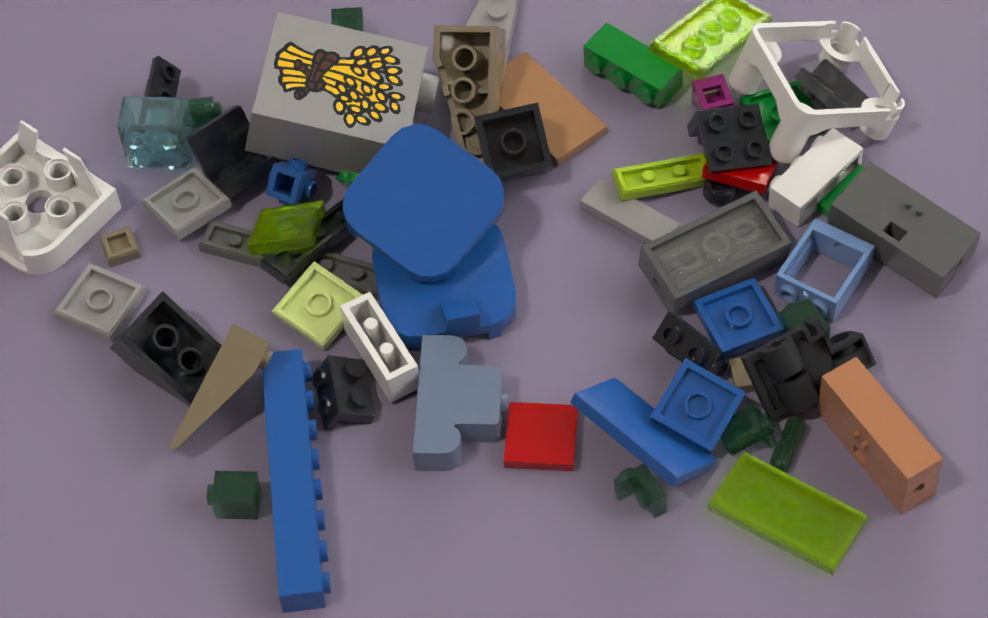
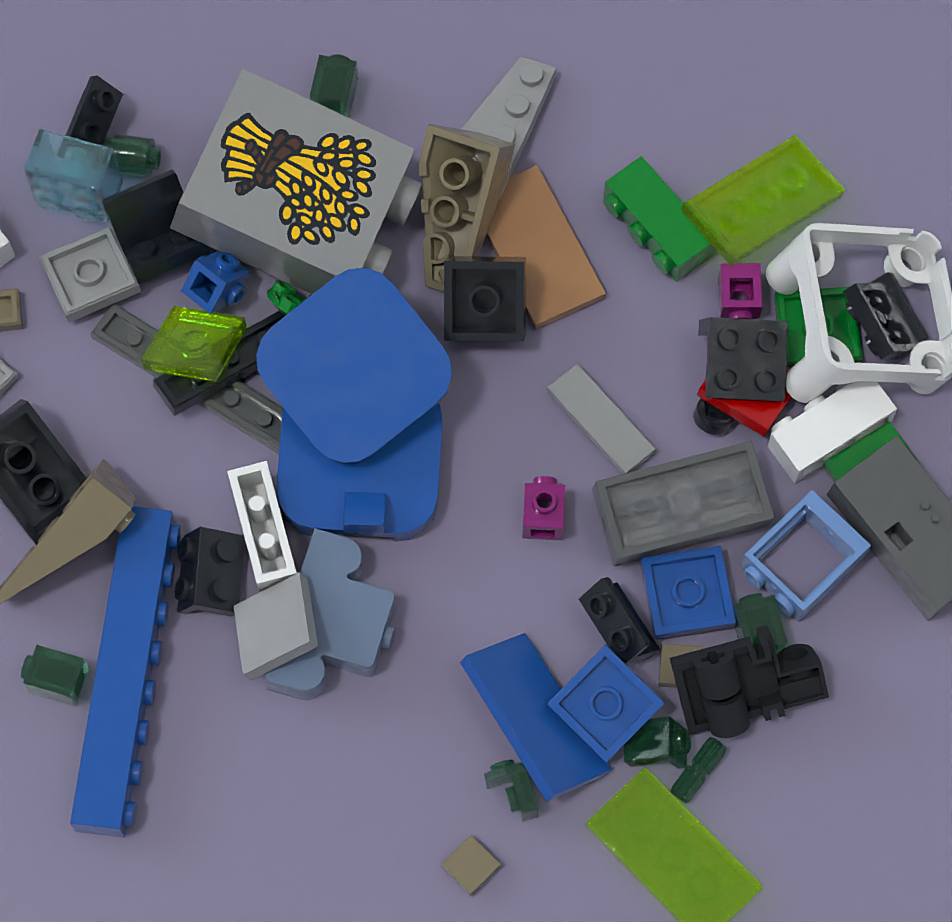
camera: 10 degrees right, 15 degrees up
yellowish green tile [272,261,363,351] -> none
red tile [504,402,579,471] -> none
lime tile [611,153,706,201] -> none
nougat brick [818,357,943,515] -> none
none -> light grey tile [234,572,318,680]
none -> dark tan tile [441,835,501,896]
none -> magenta brick [522,476,565,540]

